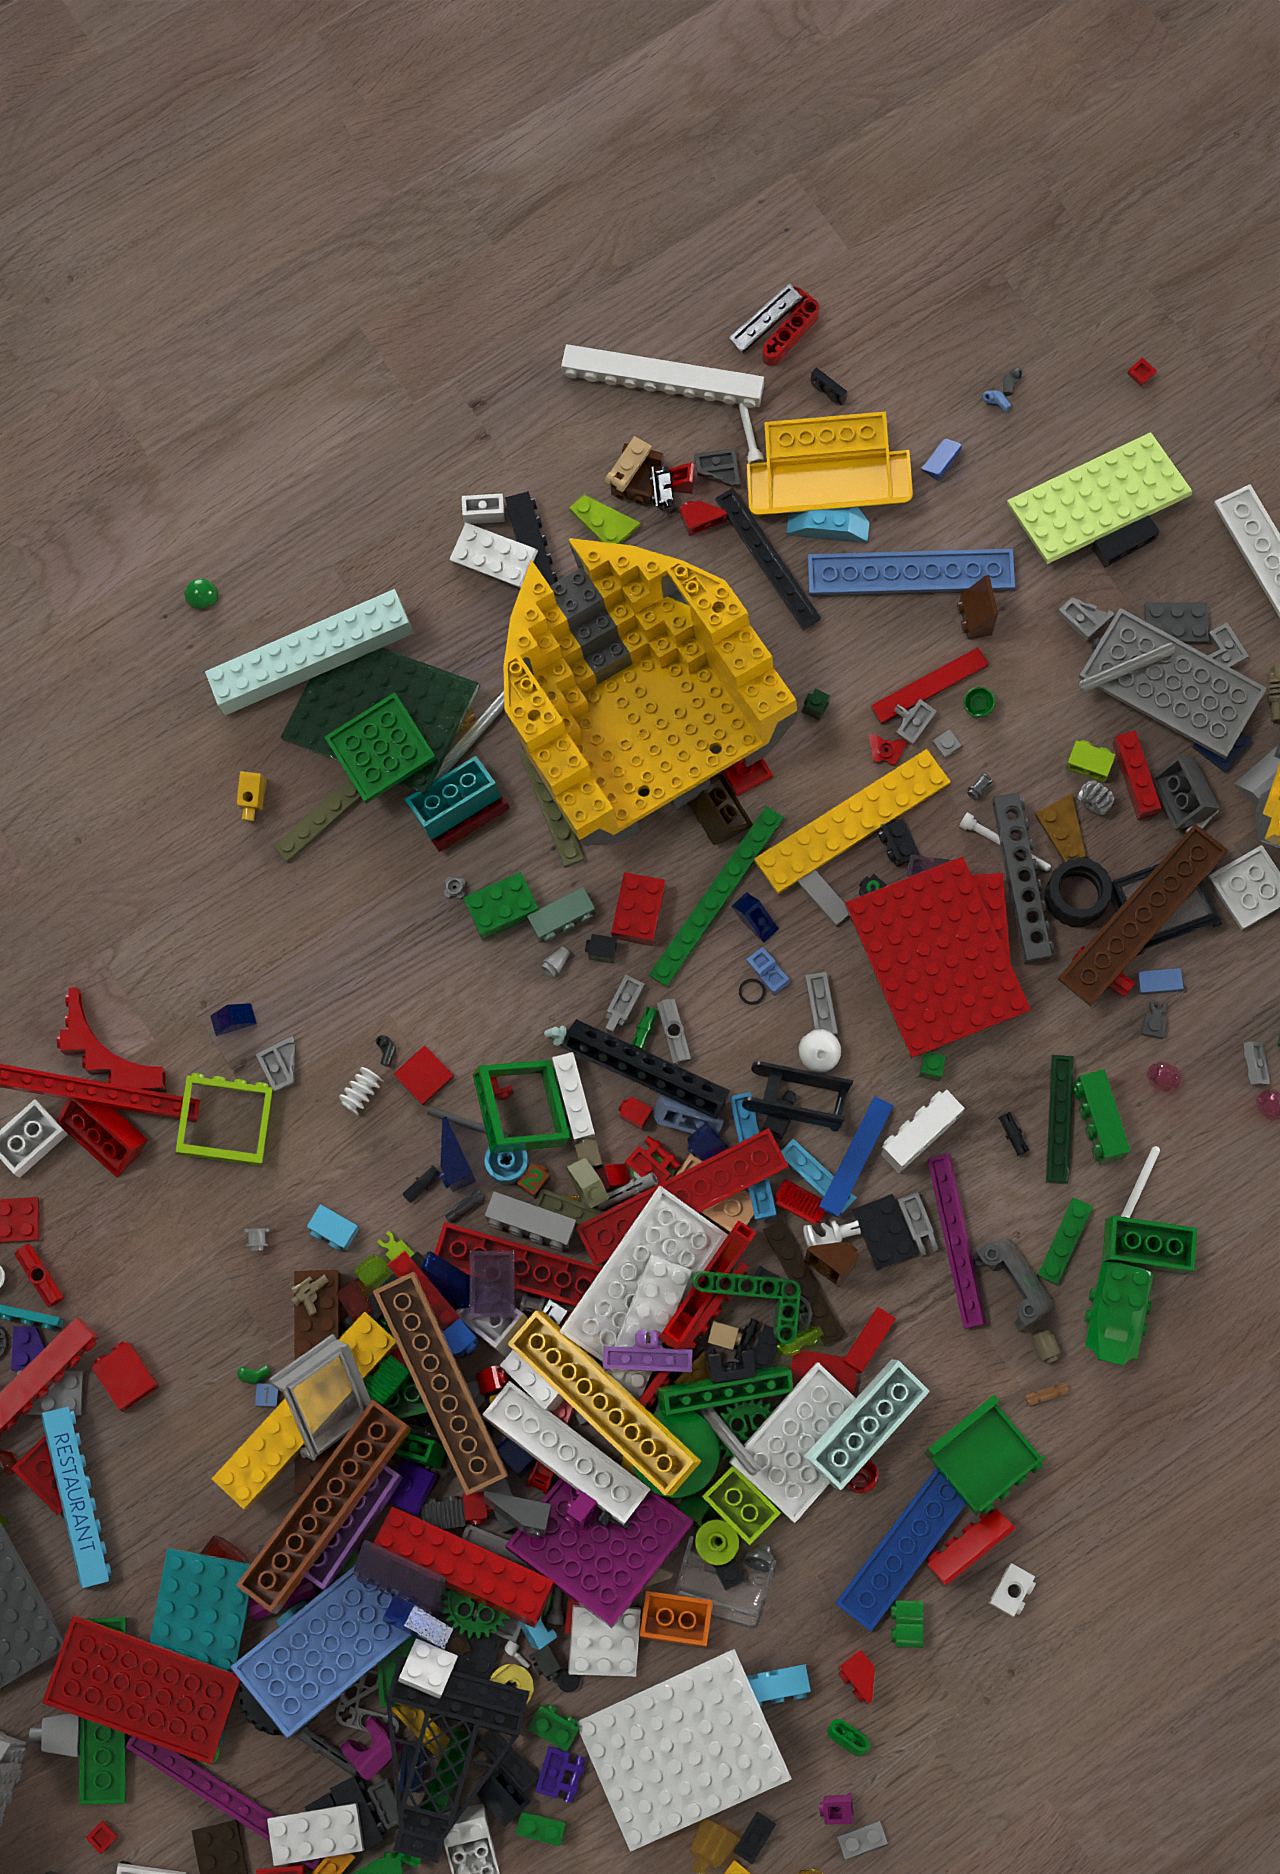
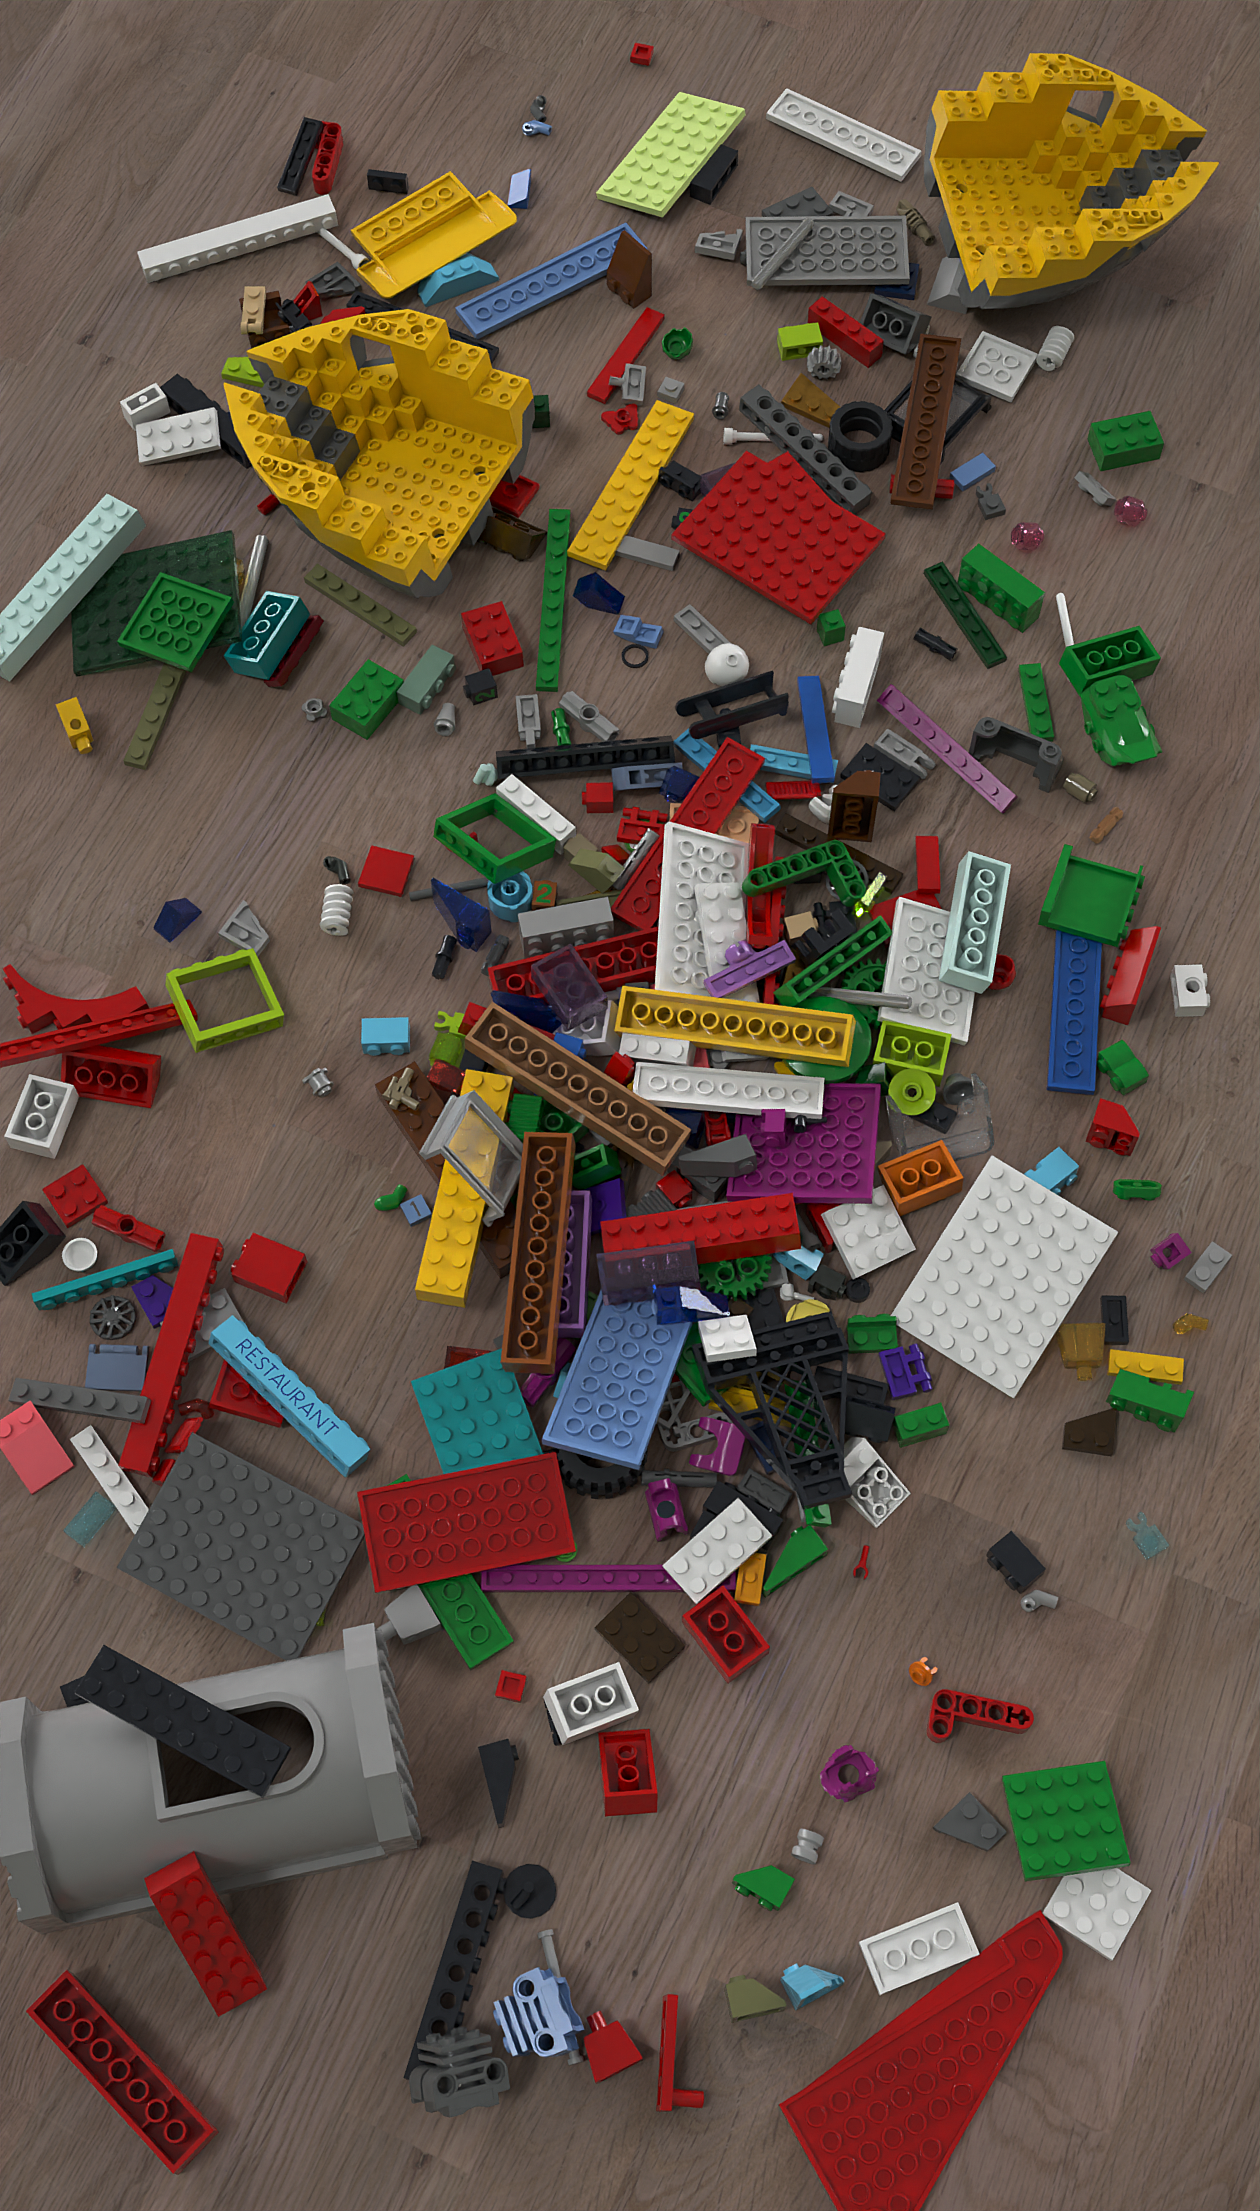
camera: 35 degrees left, 10 degrees down
none -> magenta piece [645,1478,689,1542]

